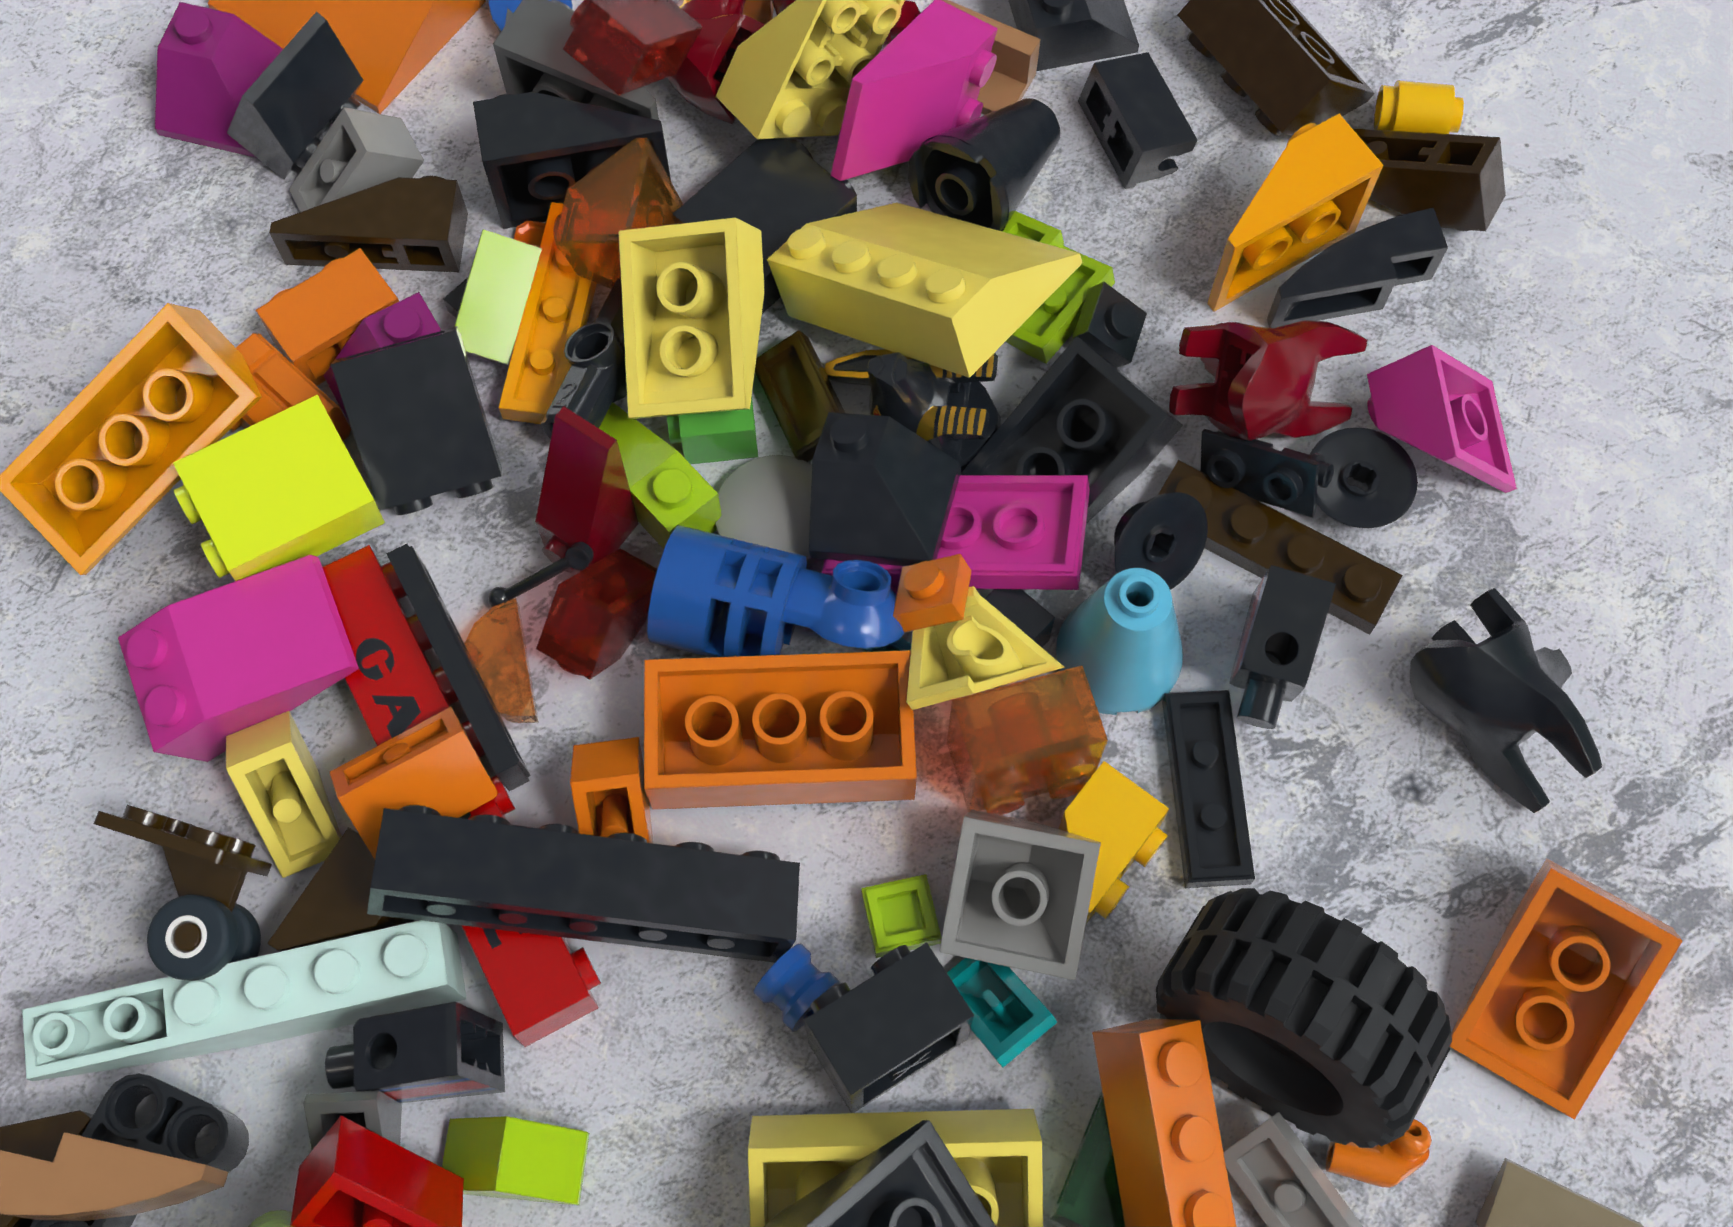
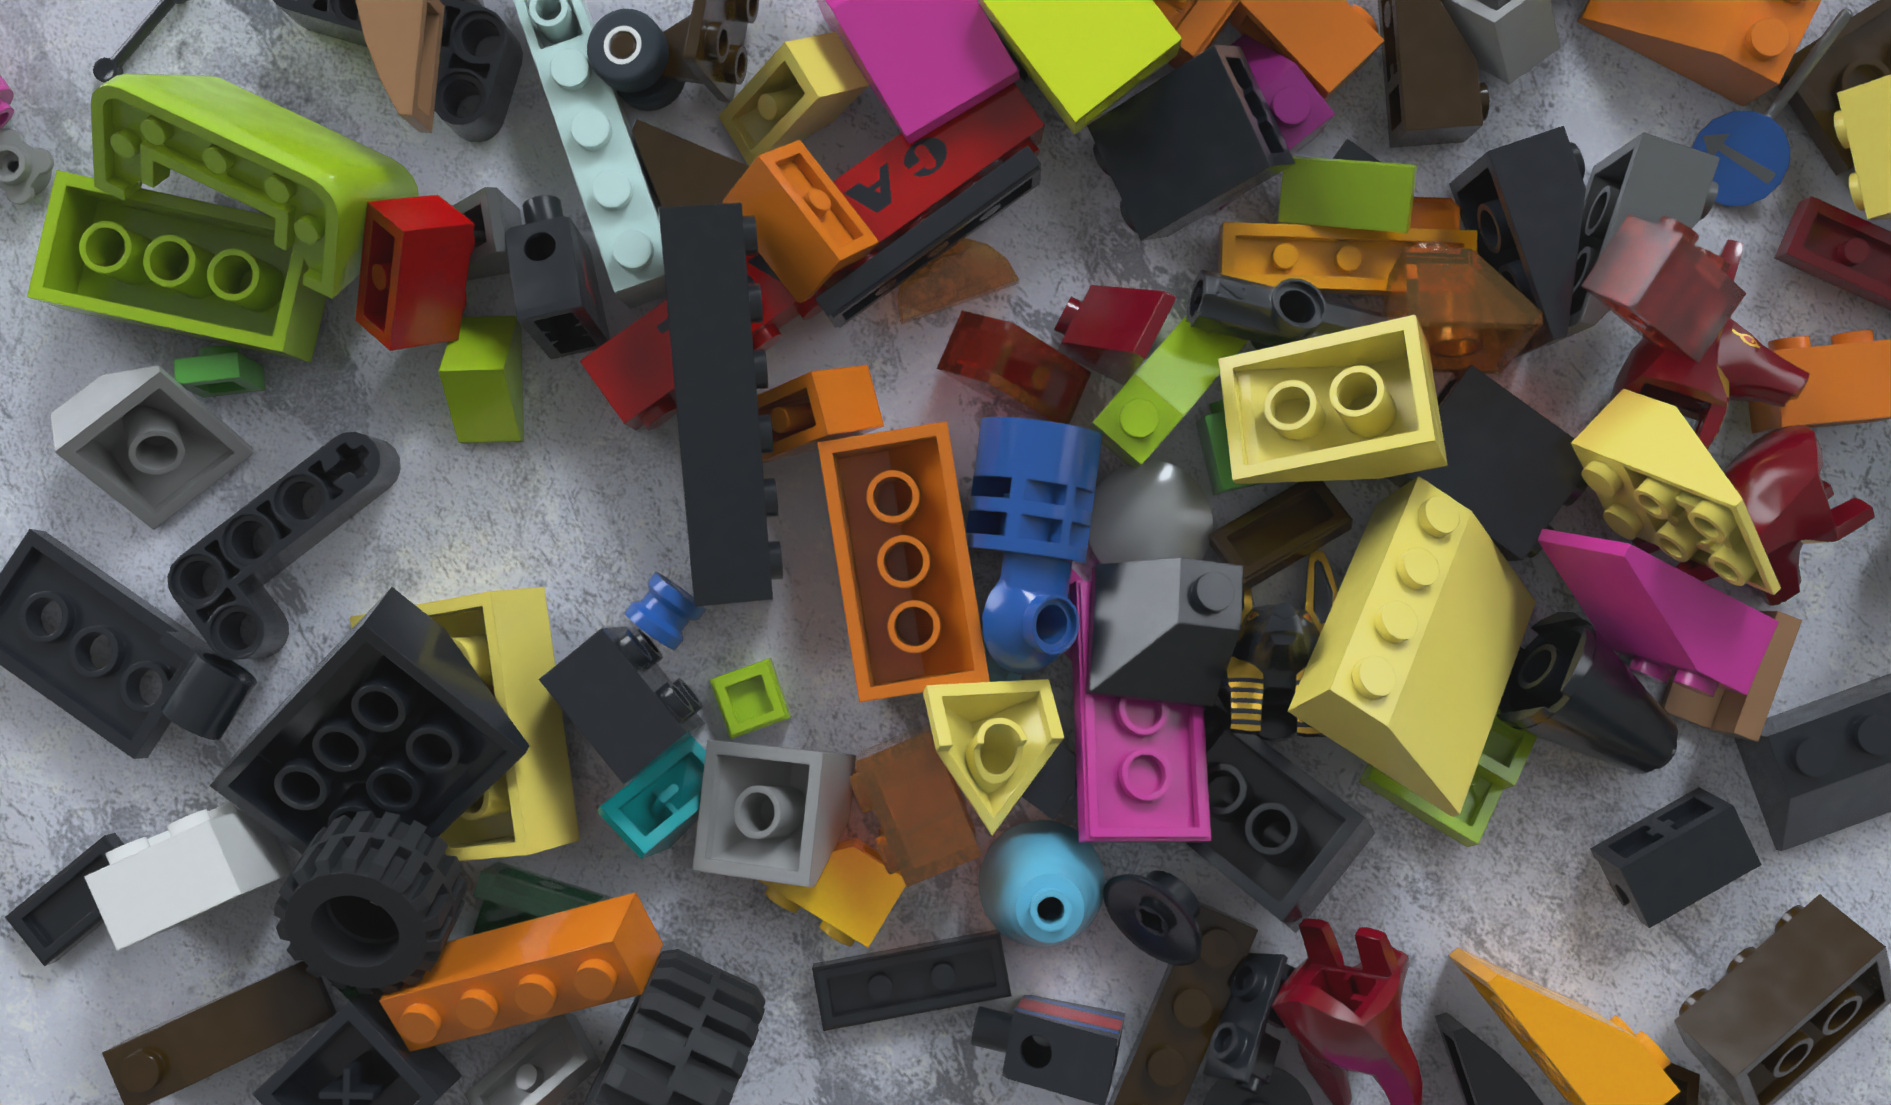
camera: 85 degrees right, 20 degrees up
black hinge [488,542,594,611] -> none
orange plate [893,554,972,632] -> none
black plate [1072,282,1147,368] -> none

